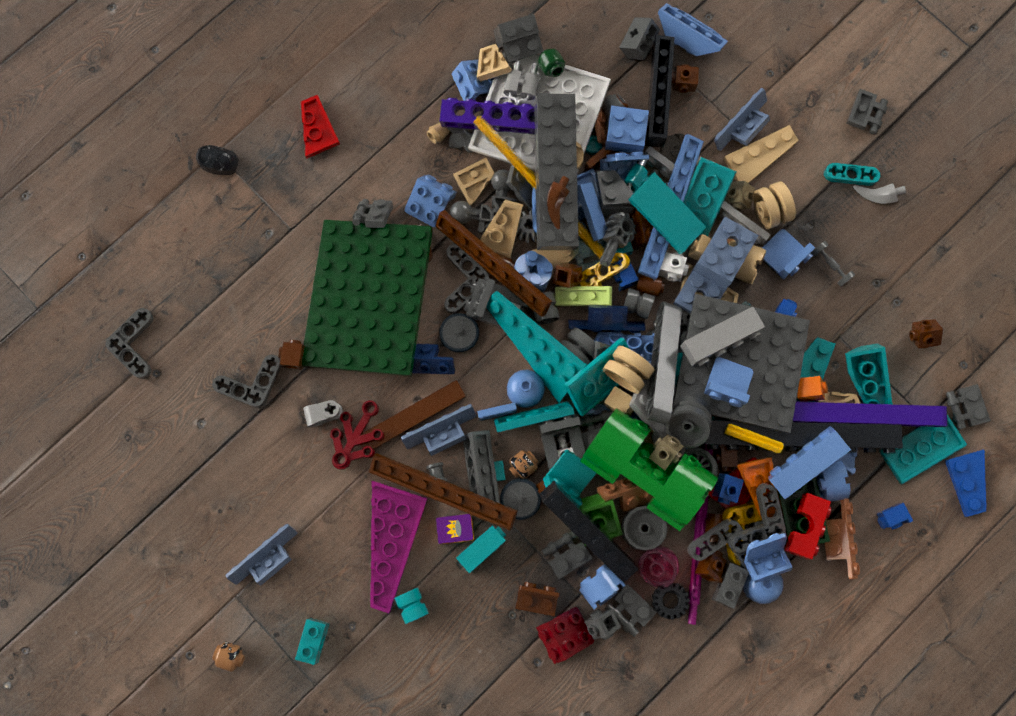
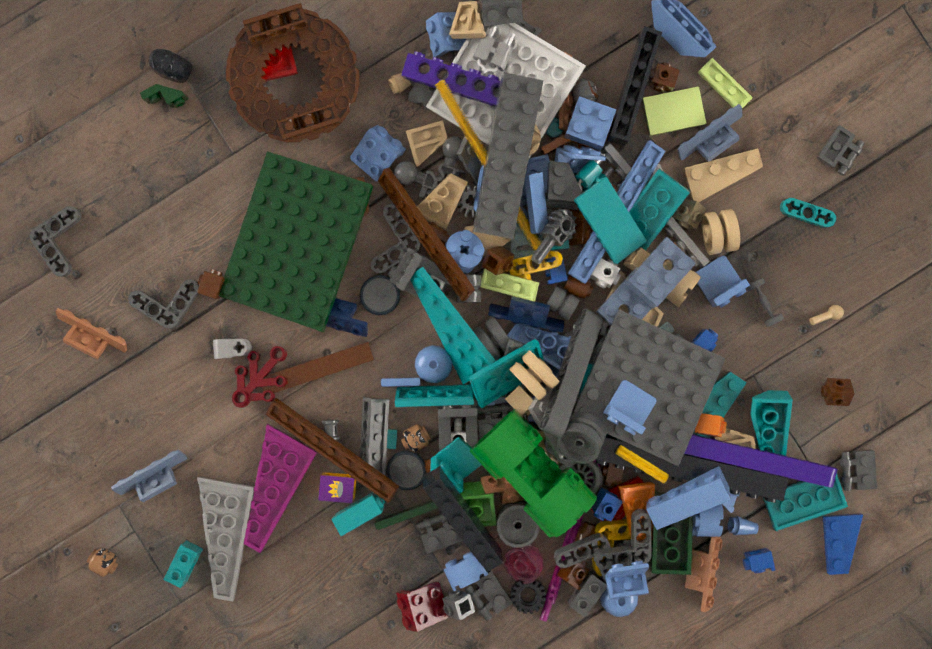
camera: 10 degrees right, 10 degrees up
dark grey plate [352,199,393,228] -> none
teal wheel [394,587,429,624] -> none
sand blue bracket [401,404,476,456] -> none
reddish brown bracket [515,582,560,616] -> none
dark green head [538,49,565,77] -> none
reddish brown bar [547,176,570,230] -> none
dark grey brick [619,17,660,60] -> none
dark tan brick [649,435,684,470] -> none
light grey brick [681,307,765,366] -> none
red arch [784,493,832,560] -> none
light grey bar [853,183,906,204] -> none
none -> nougat bracket [56,308,127,360]
none -> dark green slope [140,84,189,108]
none -> light grey wing [197,476,255,601]
none -> reddish brown piece [226,3,359,143]
none -> dark green tile [374,500,438,530]
none -> yellowish green tile [642,87,706,136]
none -> yellowish green tile [698,58,753,108]
none -> medium blue cone [728,516,759,535]
none -> tan bar [809,305,844,325]

